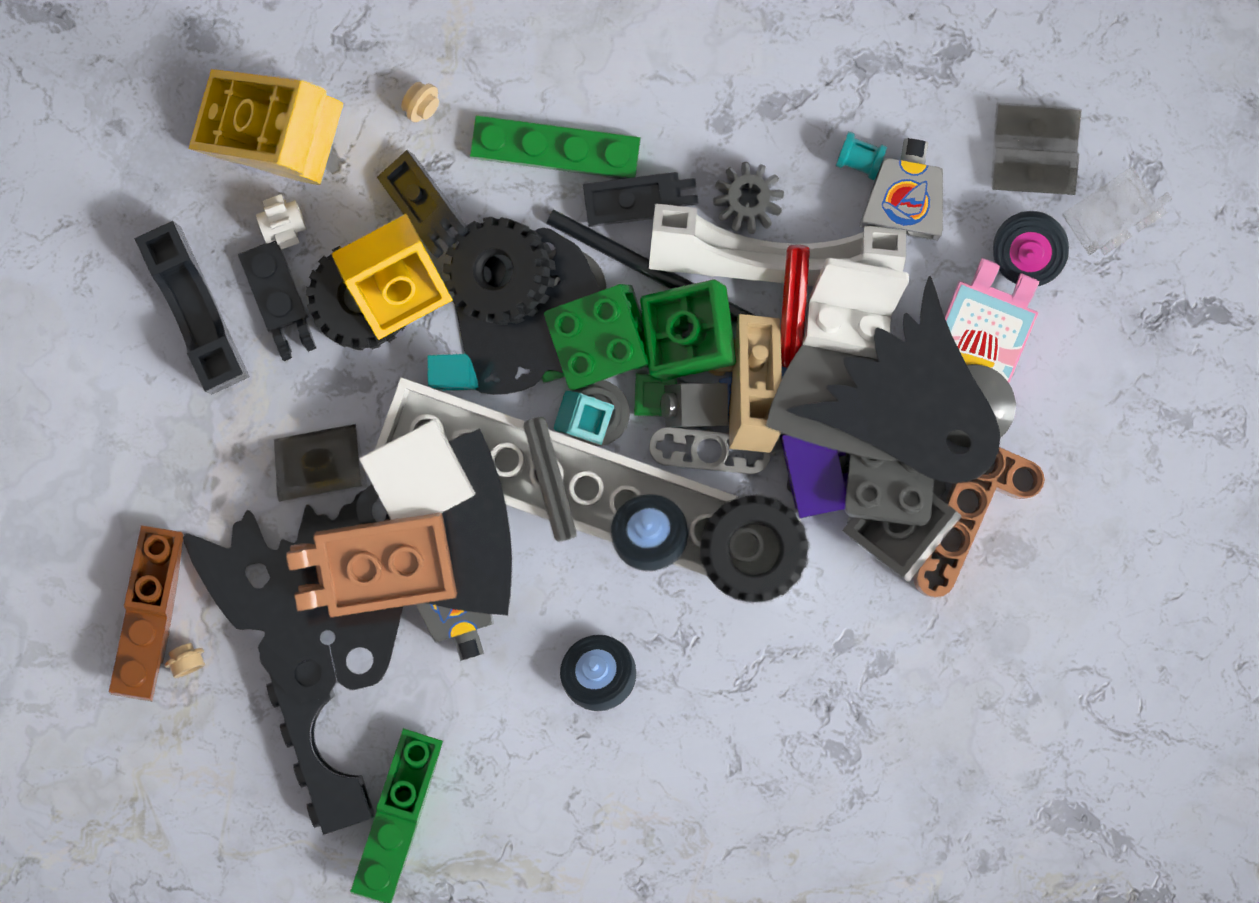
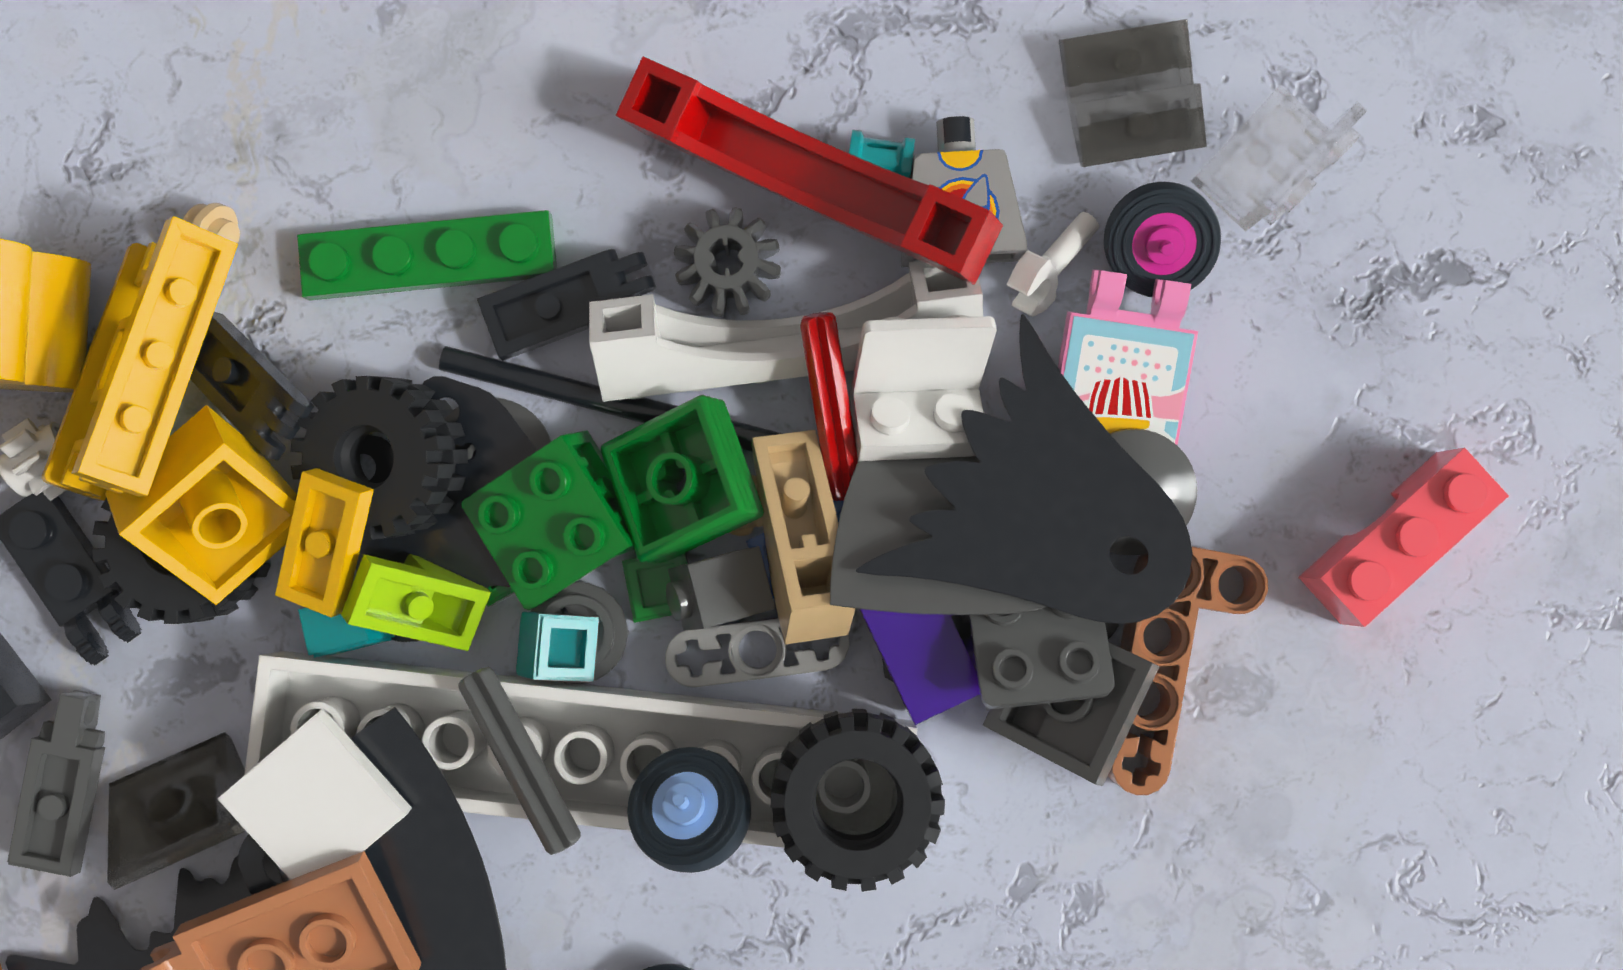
camera: 20 degrees left, 0 degrees up
none -> dark grey hinge [7,690,105,877]
none -> yellow fence [42,216,238,501]
none -> yellow plate [275,468,374,618]
none -> lime slope [341,554,491,651]
none -> red arch [615,56,1003,285]
none -> white bar [1007,212,1099,317]
none -> coral arch [1298,447,1509,627]

